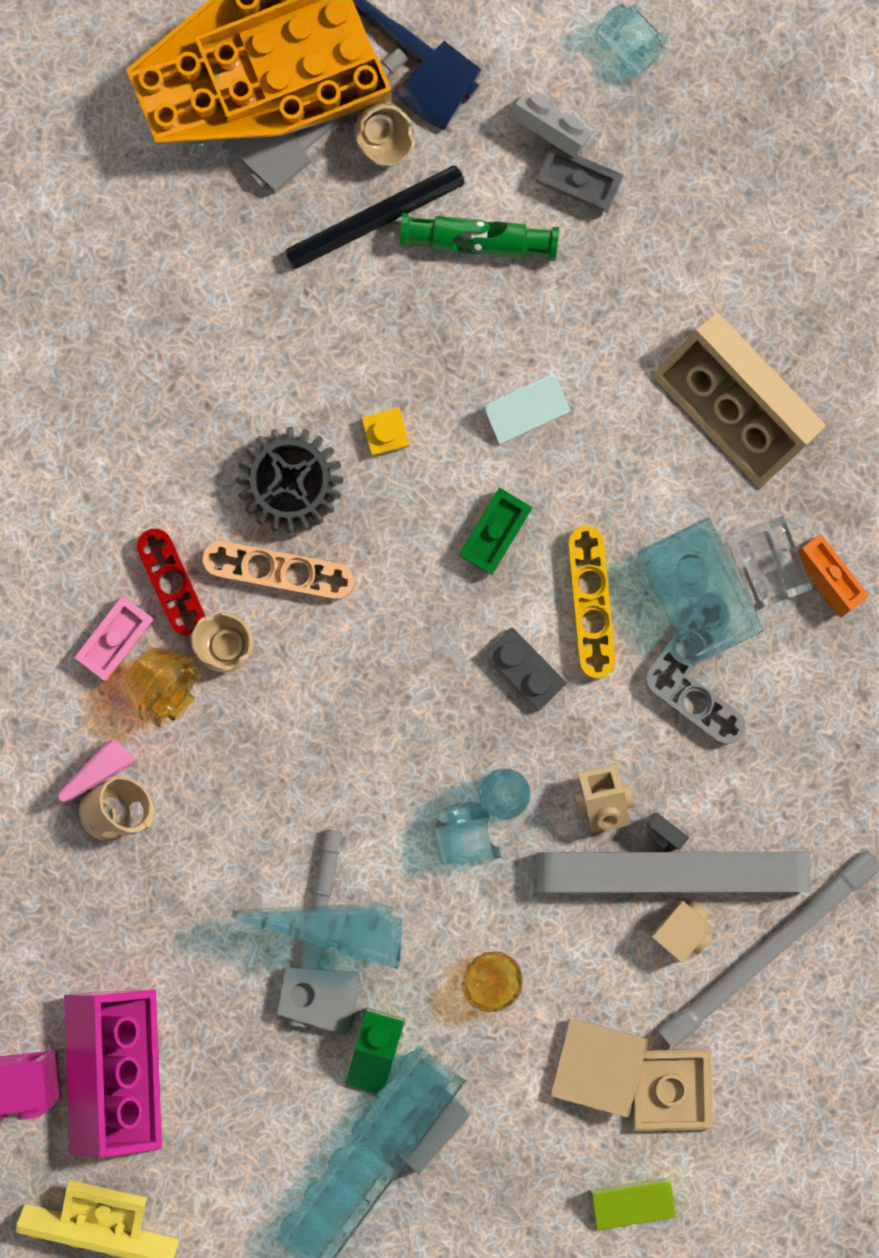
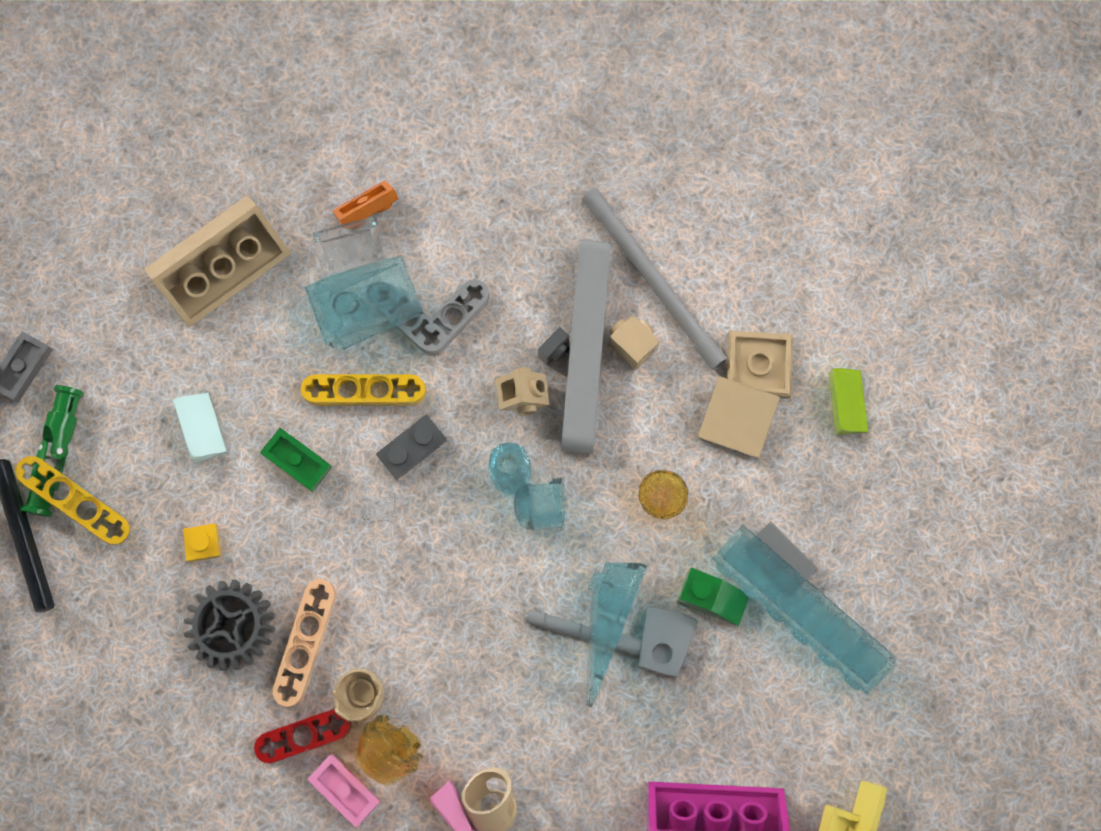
camera: 85 degrees left, 10 degrees down
none -> yellow beam [15,456,130,545]

